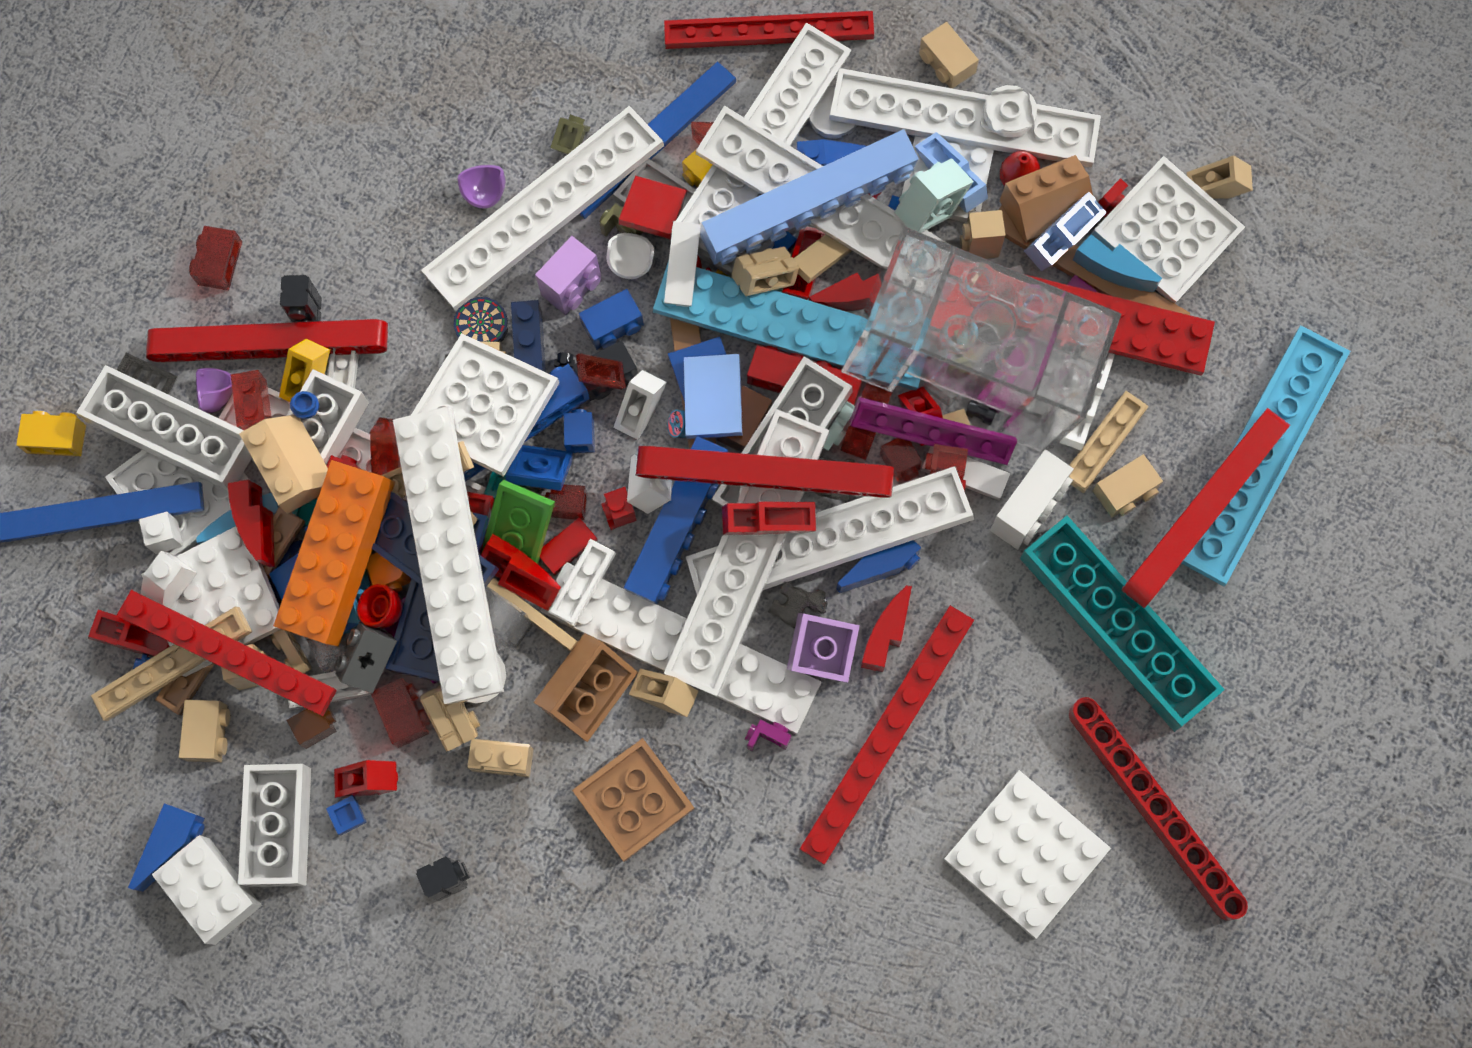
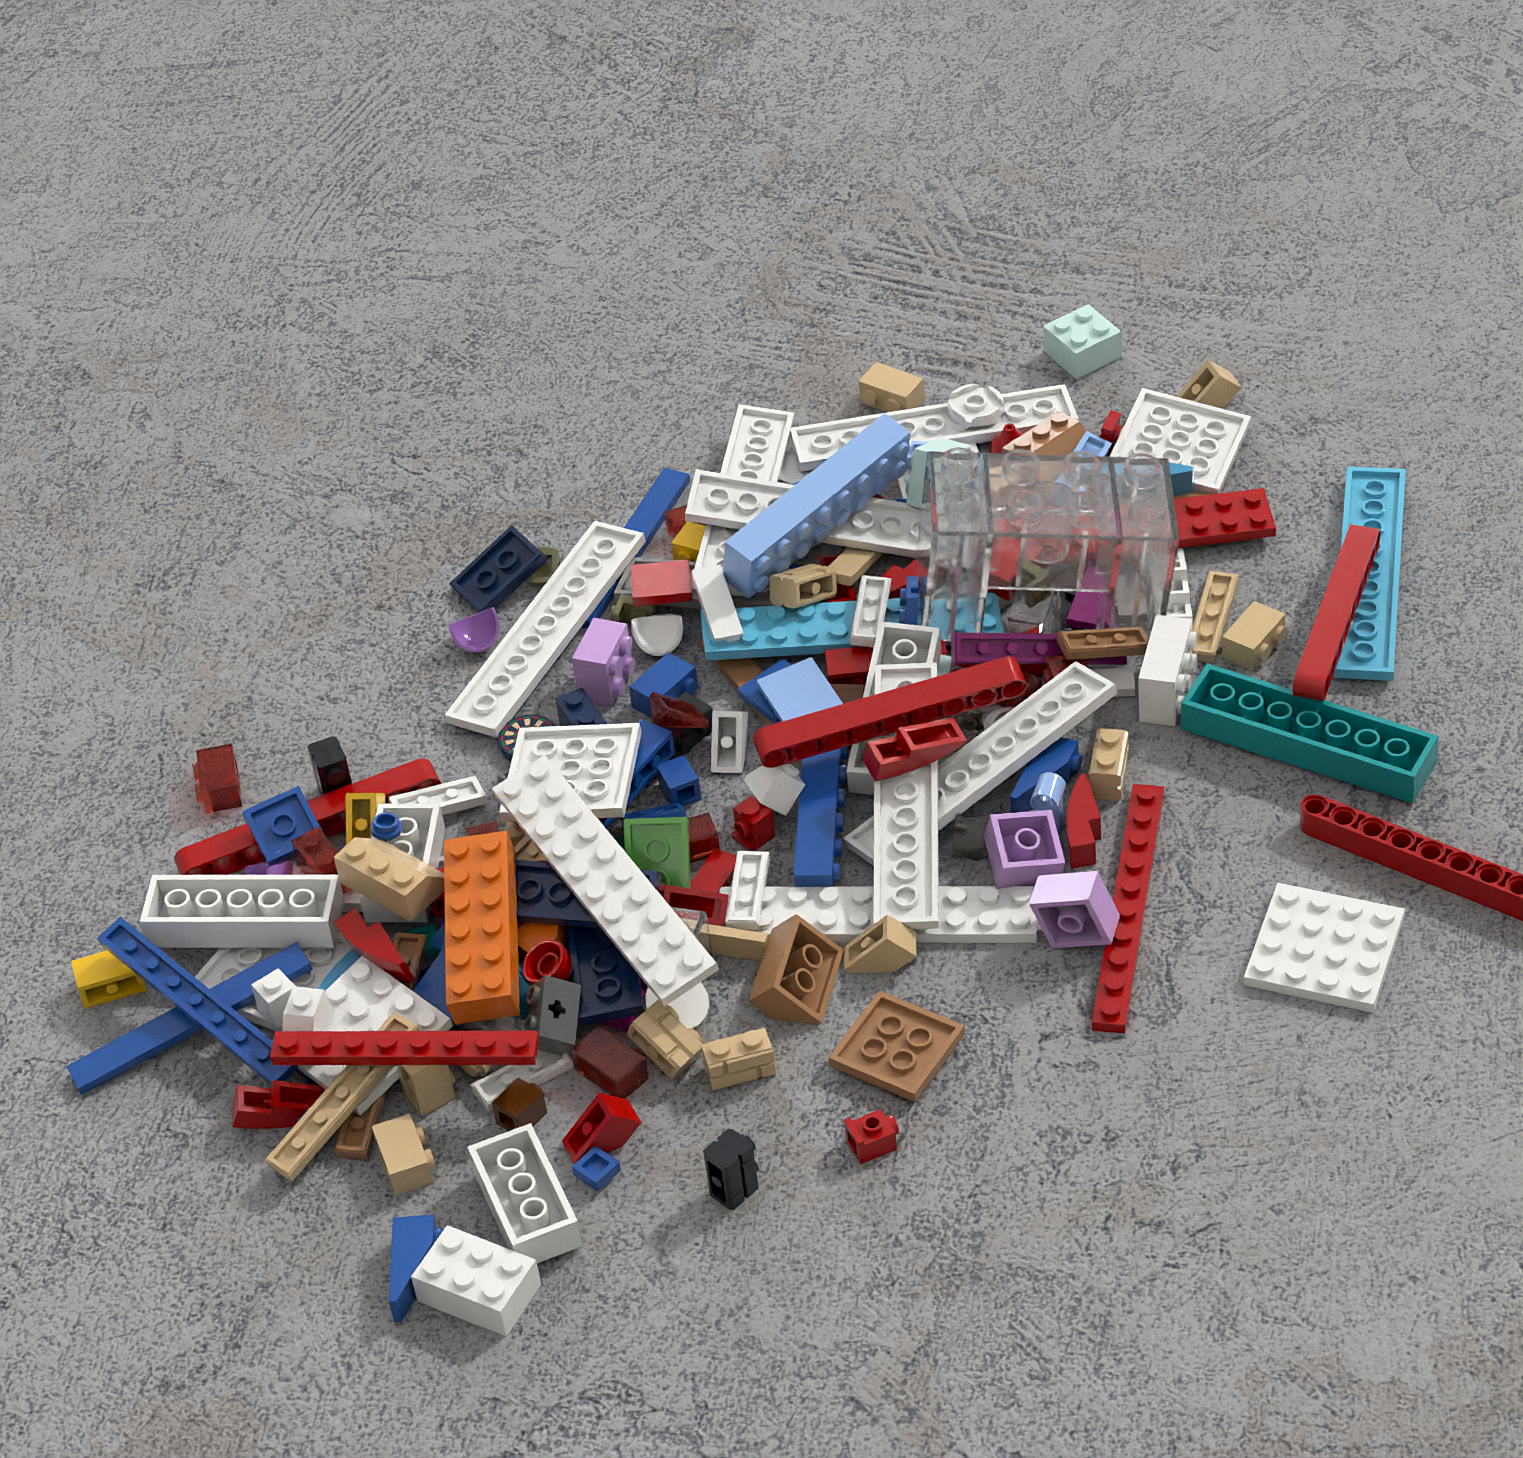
camera: 20 degrees left, 30 degrees down
red plate [664,11,874,49] -> none
magenta bracket [745,719,792,751] -> none
none -> blue plate [97,916,298,1085]
none -> blue plate [242,785,326,867]
none -> white plate [389,776,486,815]
none -> dark blue tile [449,525,548,613]
none -> red brick [844,1109,899,1165]
none -> white tile [850,575,891,647]
none -> blue wing [899,576,919,625]
none -> lavender brick [1029,871,1120,948]
none -> light blue piece [1030,772,1066,832]
none -> light aqua brick [1043,304,1122,379]
none -> medium nougat tile [1056,627,1149,660]
none -> tan brick [1089,728,1129,801]

